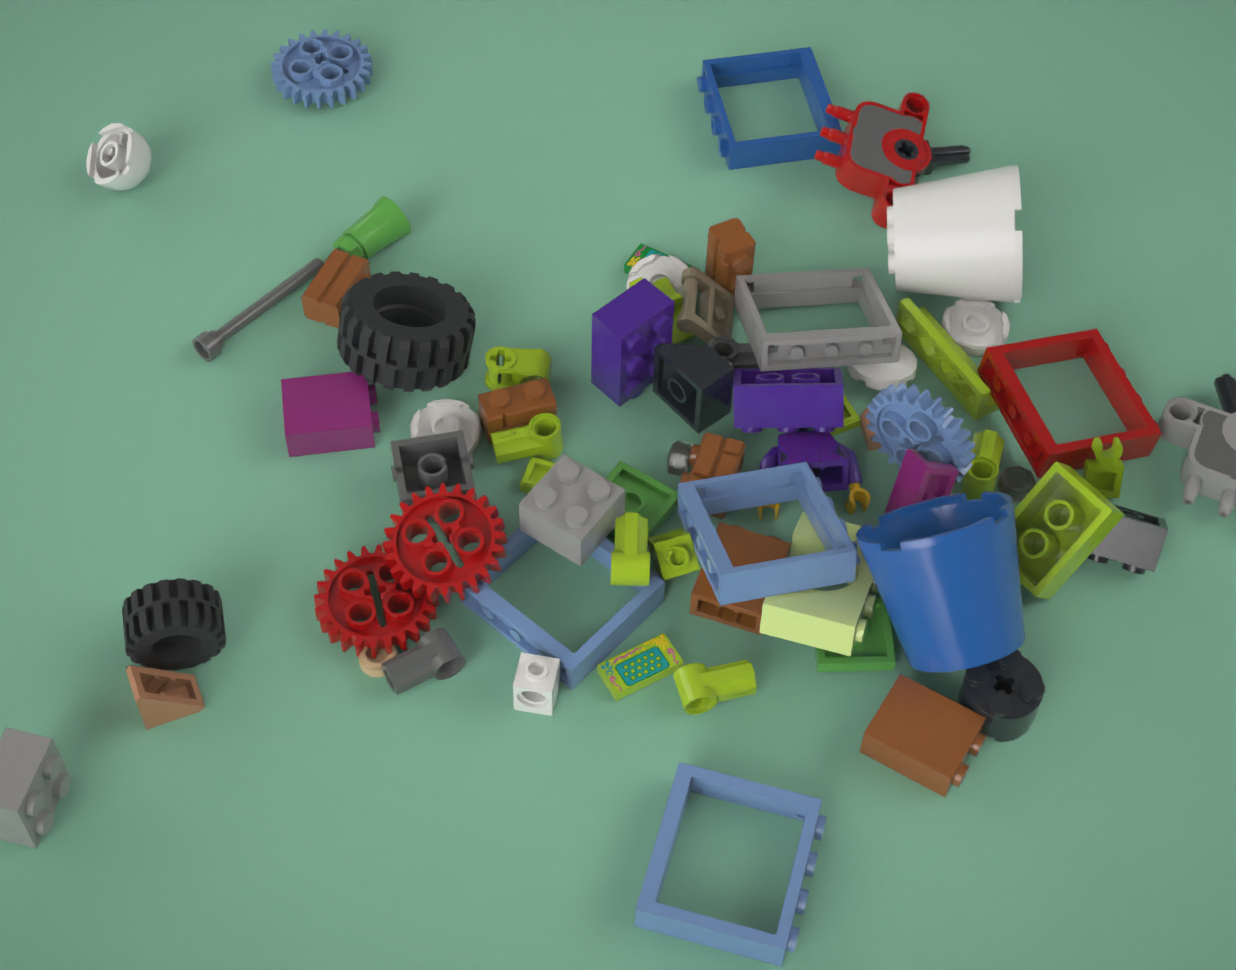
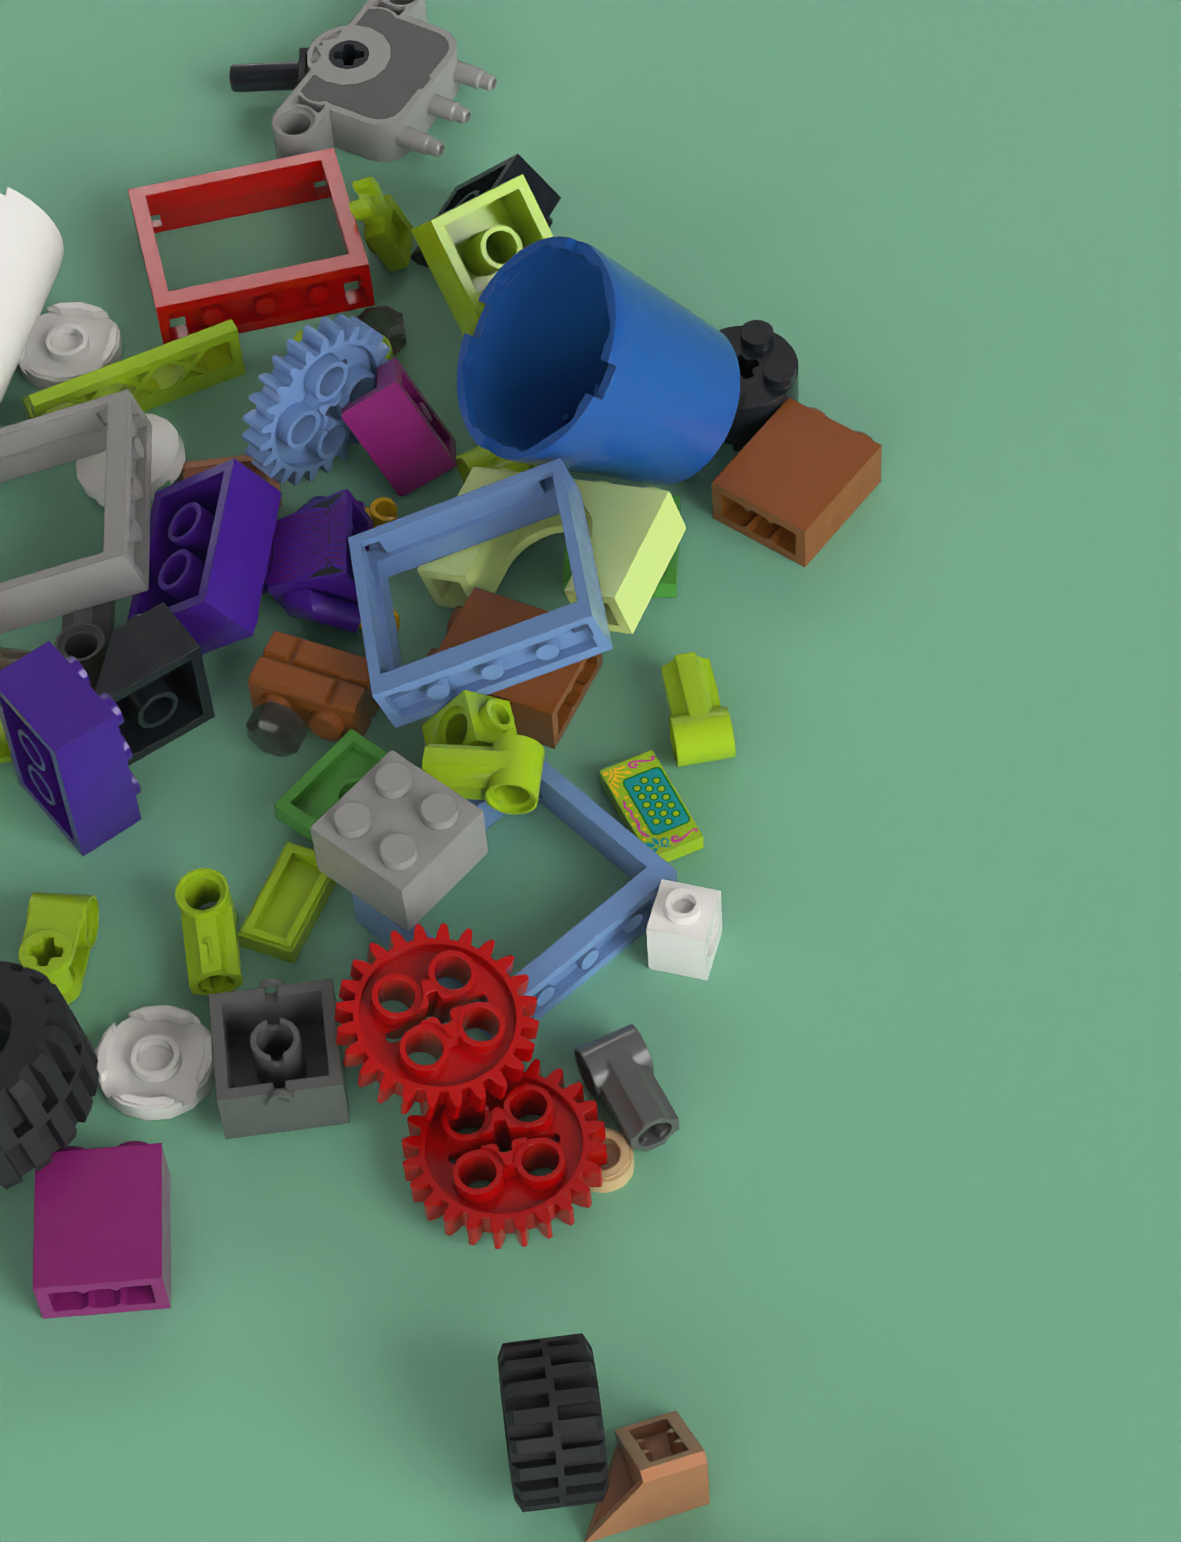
camera: 80 degrees left, 0 degrees up
dark orange brick [478,378,557,444] -> none
medium blue window [634,762,827,966] -> none

